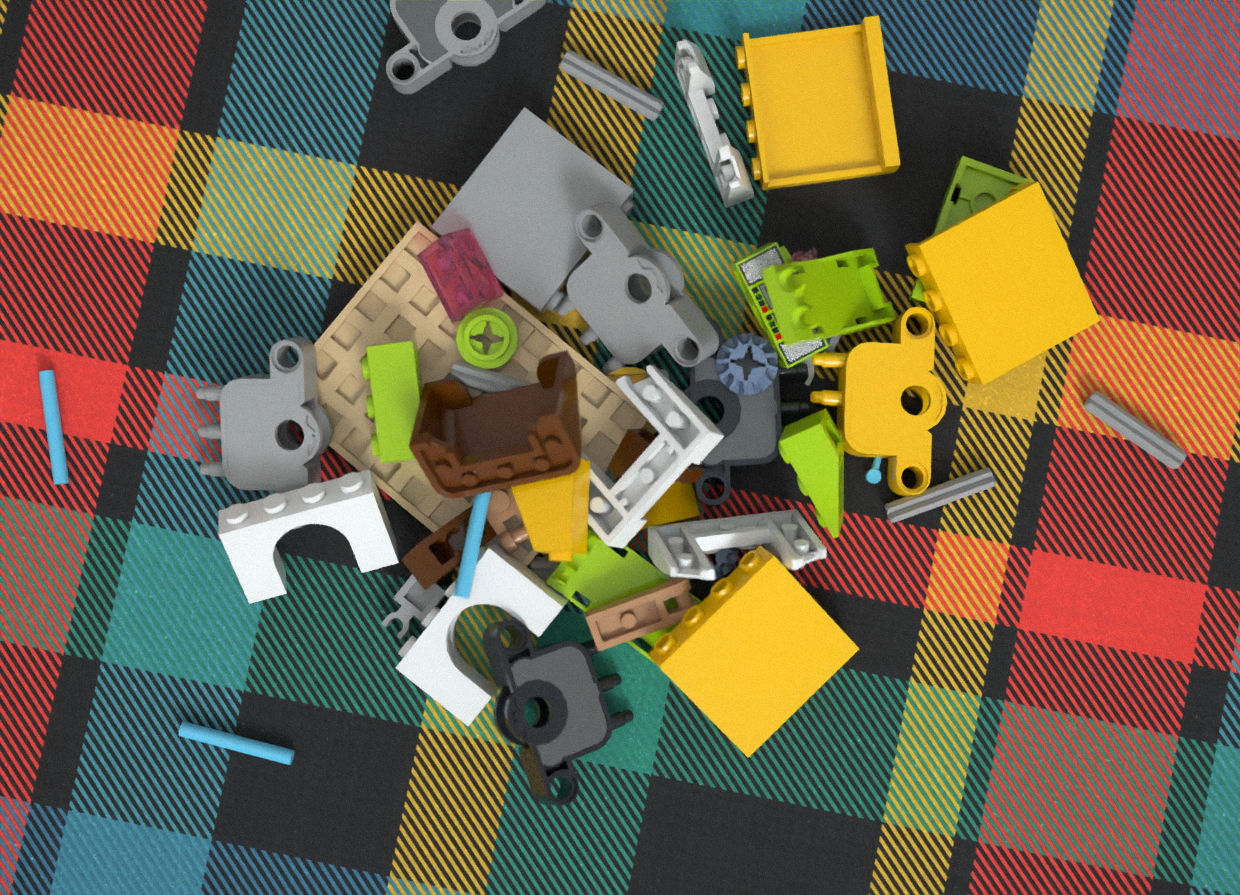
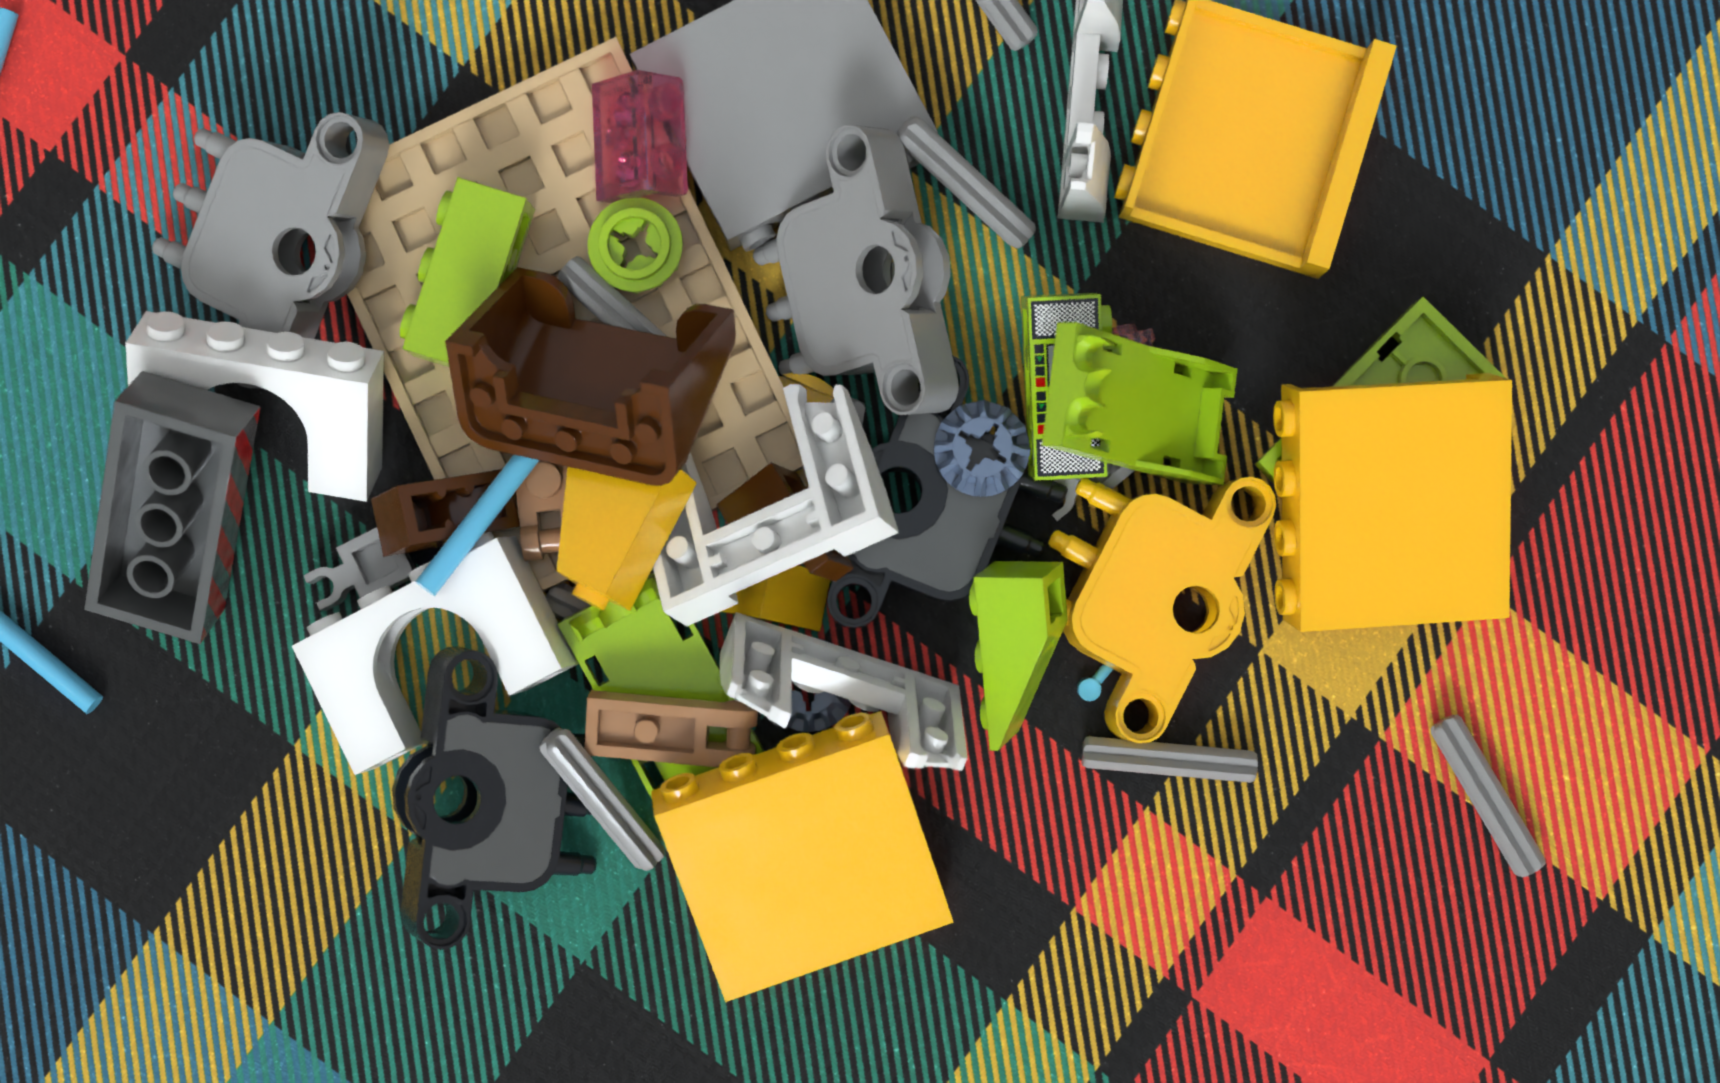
camera: 20 degrees right, 0 degrees up
none -> dark grey brick [84,371,261,644]
none -> light grey axle [540,728,665,871]
none -> light grey axle [896,116,1036,249]

